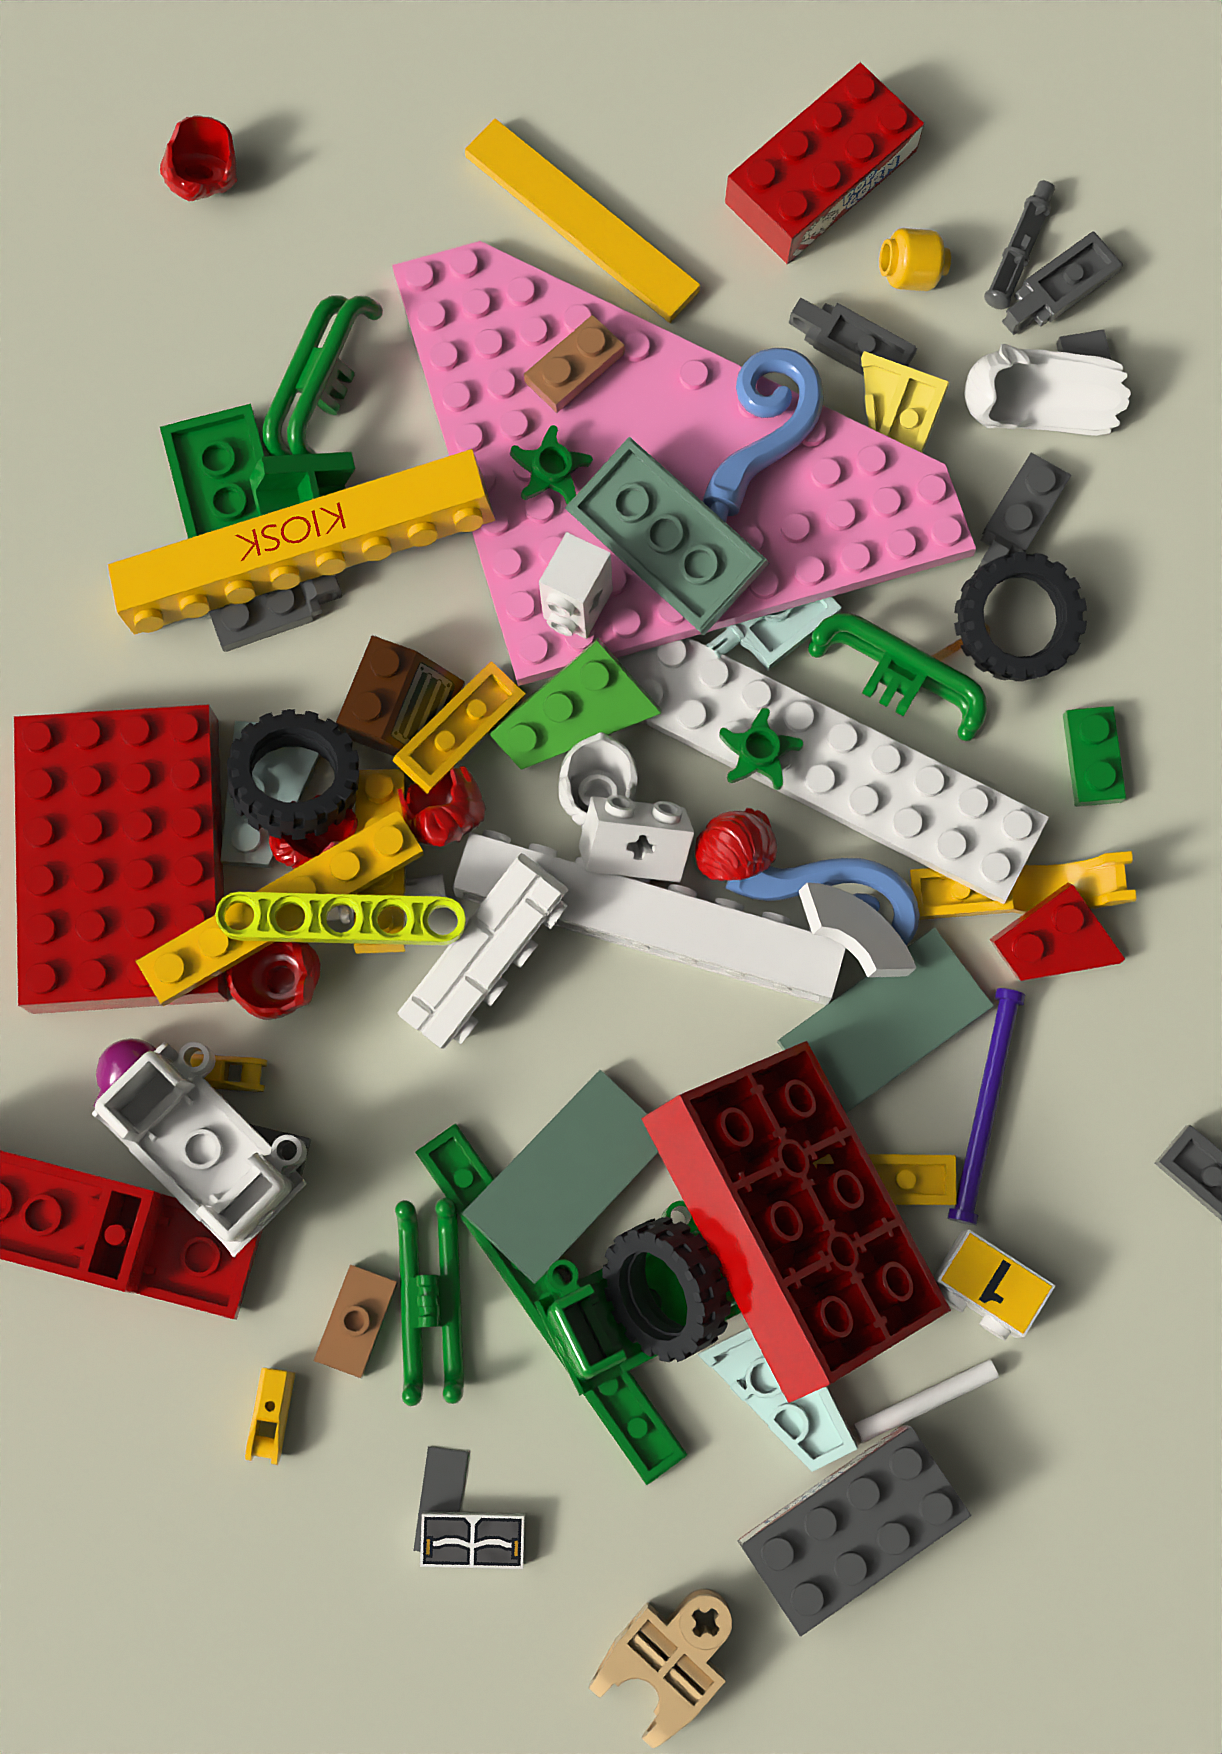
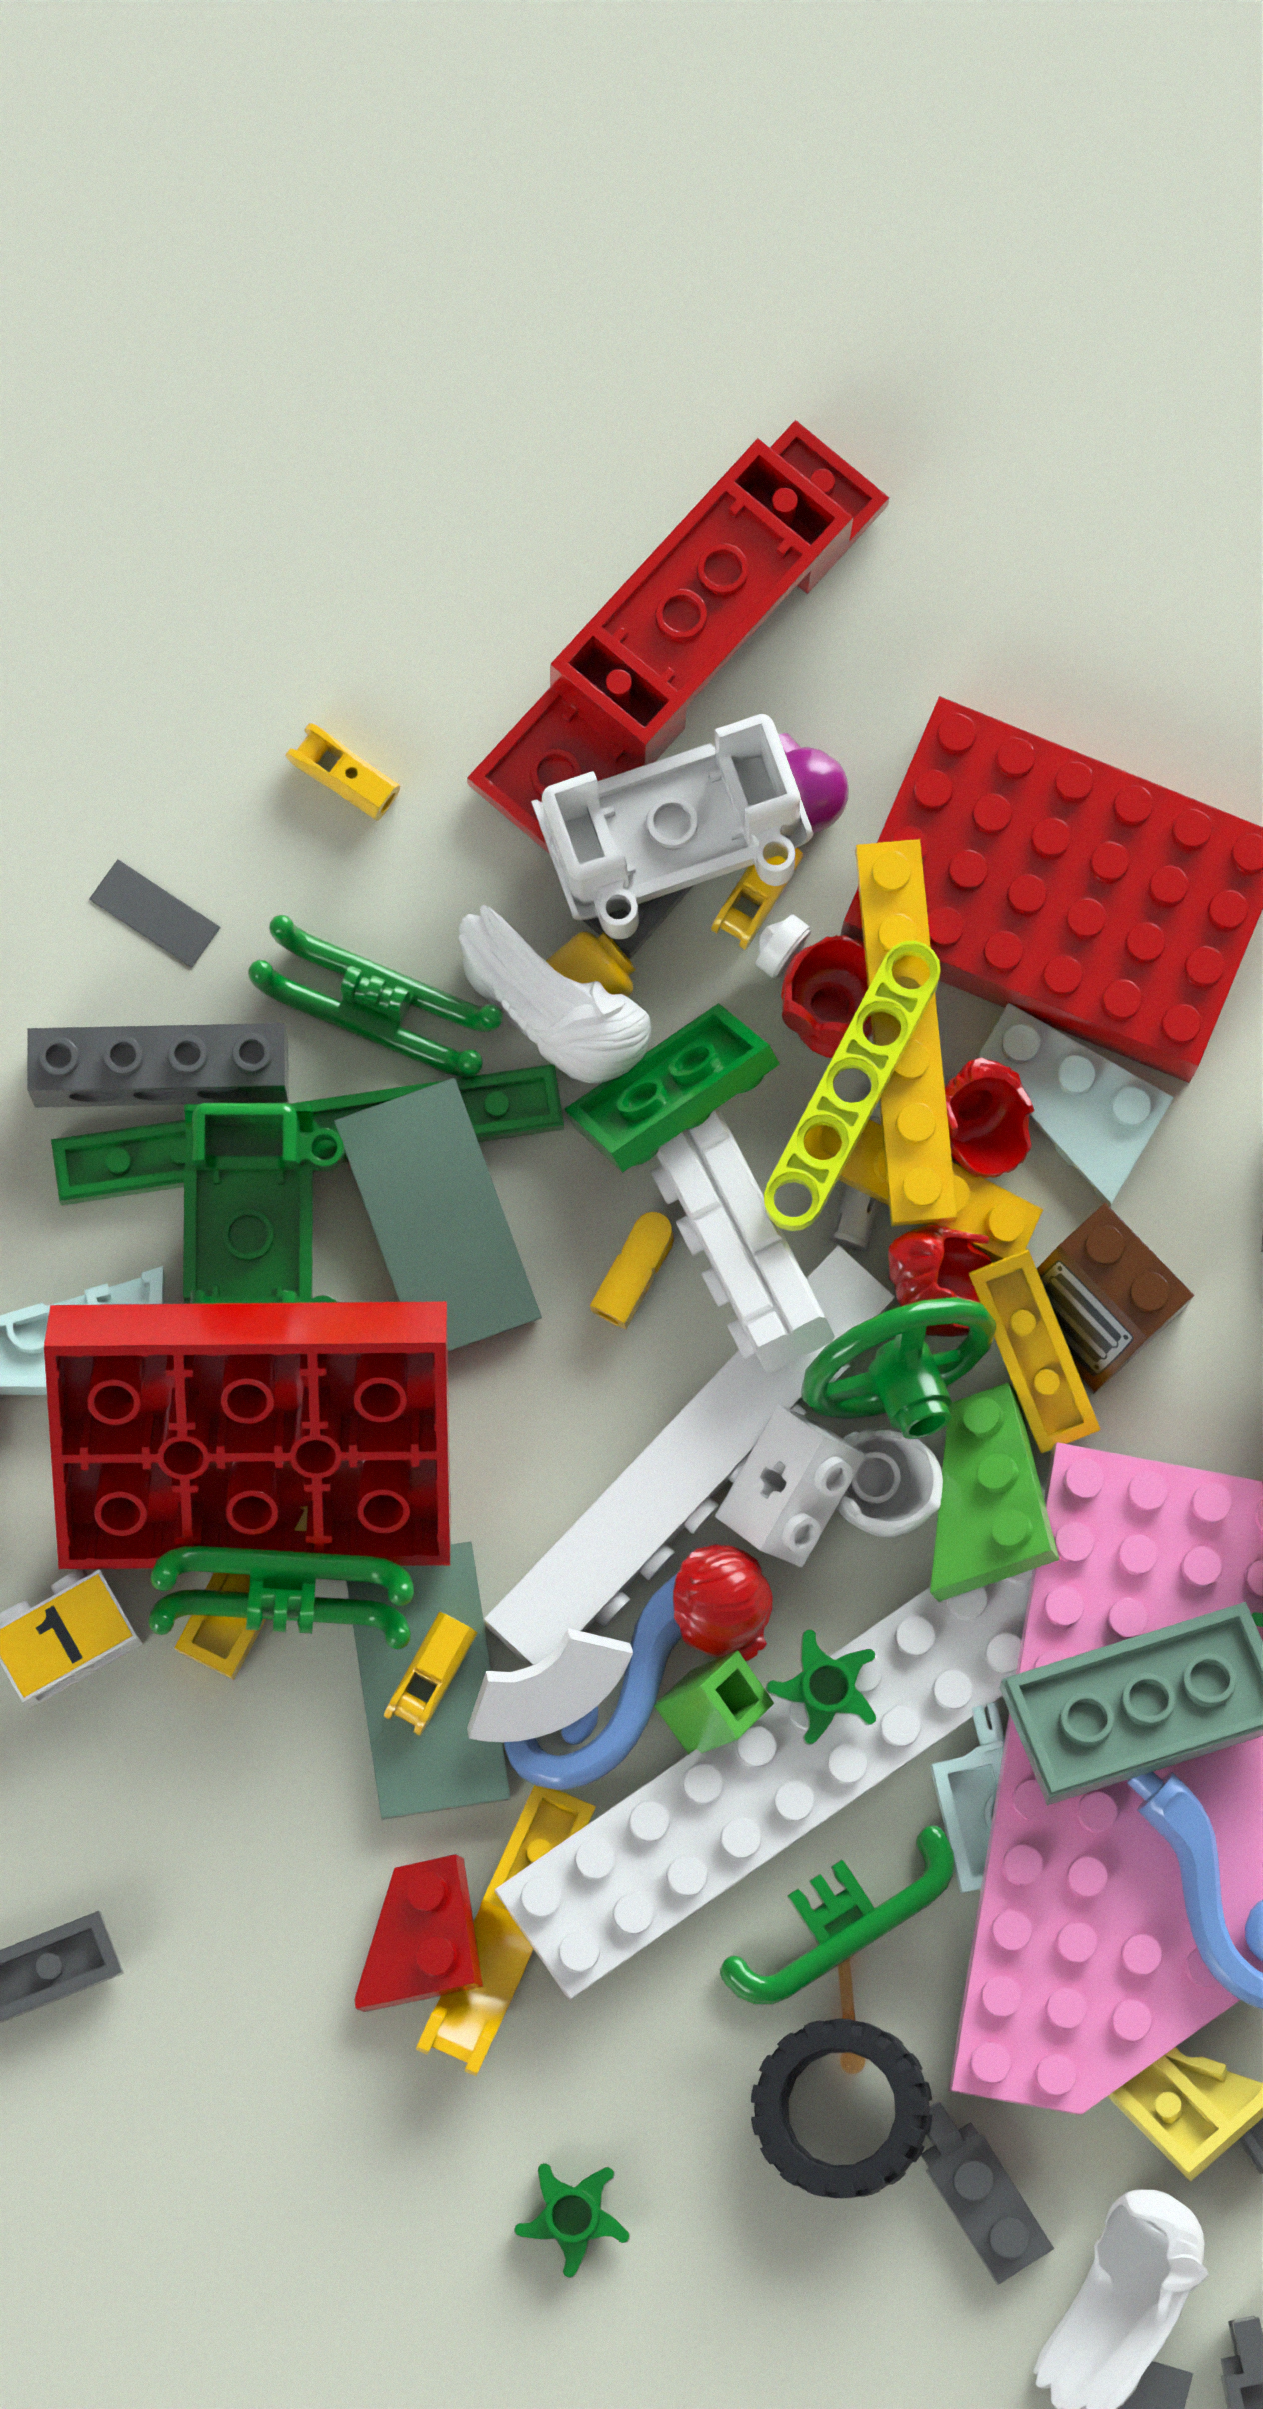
camera: 115 degrees right, 0 degrees up
black tyre [227,709,359,840] -> none
medium nougat plate [313,1264,398,1378] -> none
tile [420,1511,525,1569] -> none
white brick [539,532,613,639] -> none
black tyre [602,1217,731,1362] -> none
dark purple bar [947,988,1026,1225] -> none
green plate [1063,706,1126,807] -> none
none -> dark grey brick [27,1023,289,1108]
none -> green piece [148,1546,414,1650]
none -> yellow bar [384,1612,478,1736]
none -> white hair [458,905,651,1083]
none -> green animal [514,2163,630,2278]
none -> yellow head [546,931,636,997]
none -> green plate [564,1003,780,1173]
none -> yellow bar [590,1212,674,1329]
none -> bright green brick [654,1650,774,1755]
none -> white tile [755,914,811,978]
none -> green piece [801,1297,996,1439]

